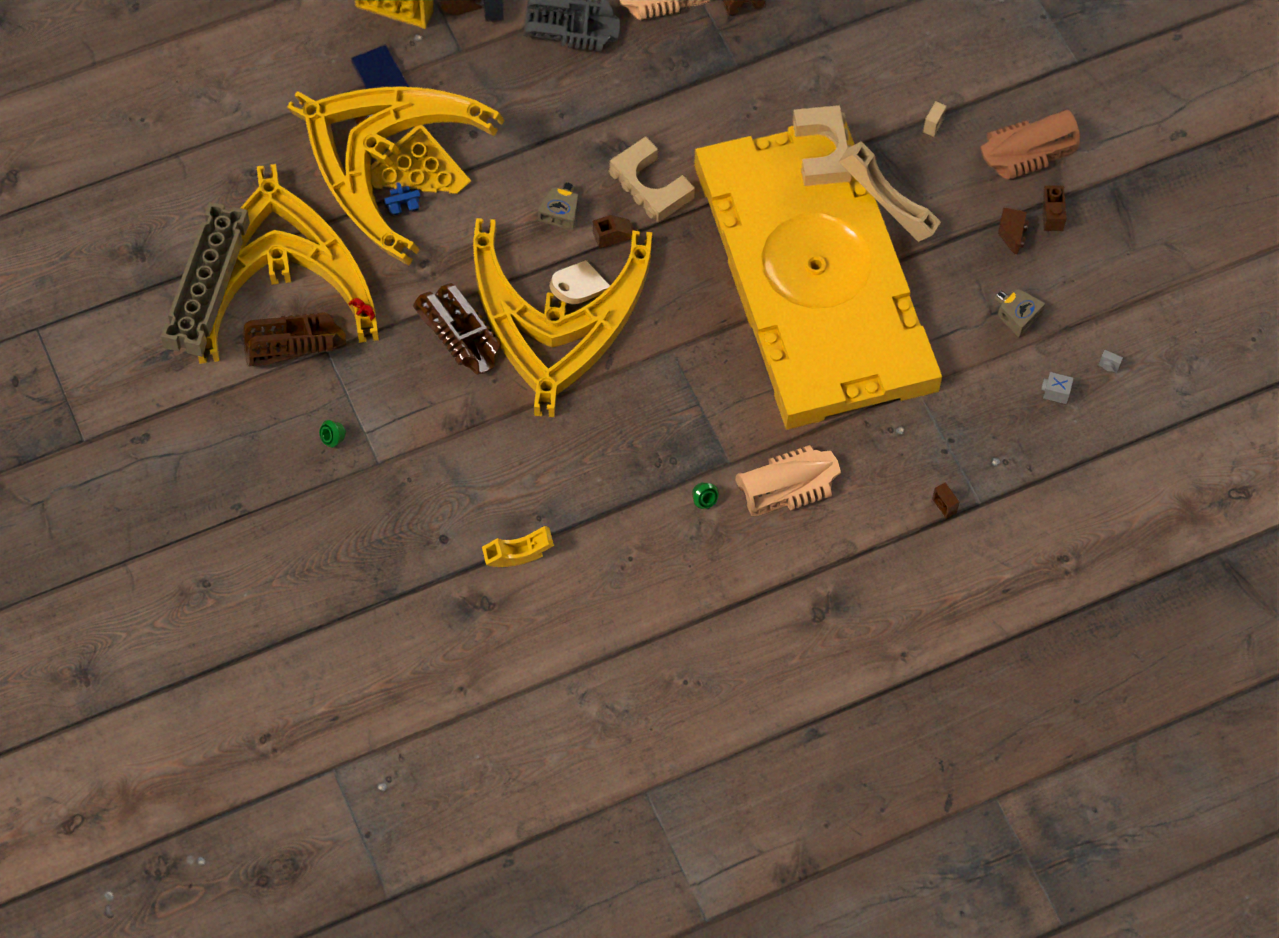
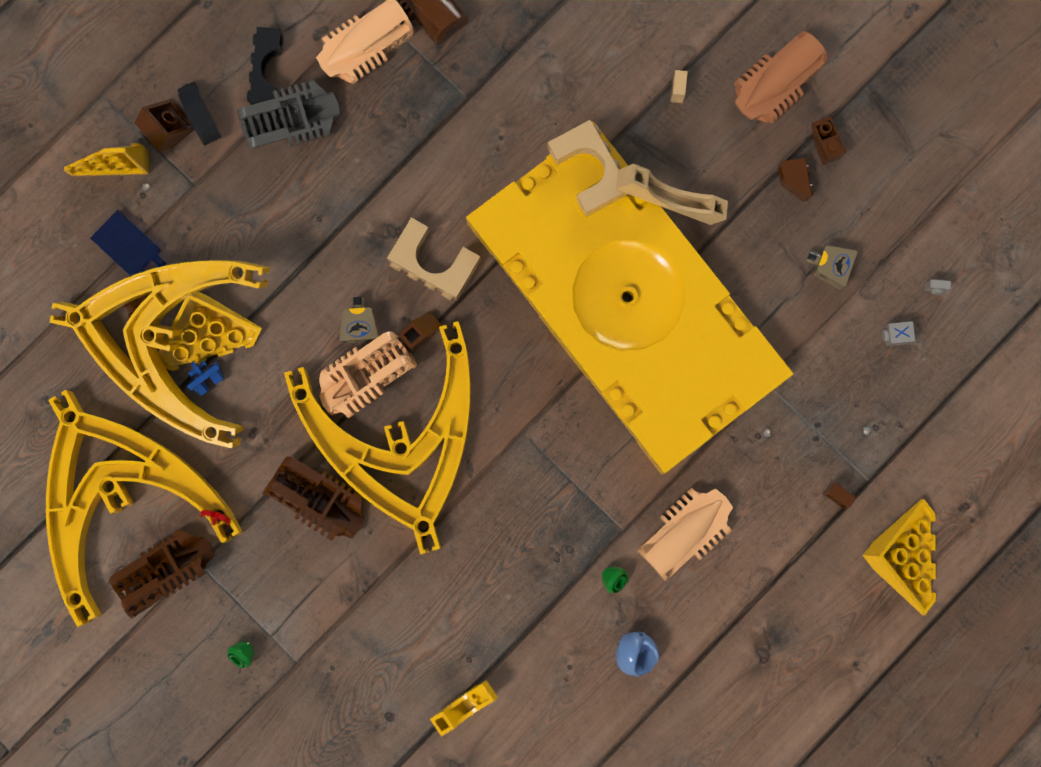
camera: 15 degrees left, 20 degrees up
dark tan brick [160,202,250,357] -> none
tan tile [549,260,610,304] -> none
none -> light nougat connector [319,331,417,418]
none -> medium blue piece [616,632,660,677]
none -> yellow slope [862,499,936,615]

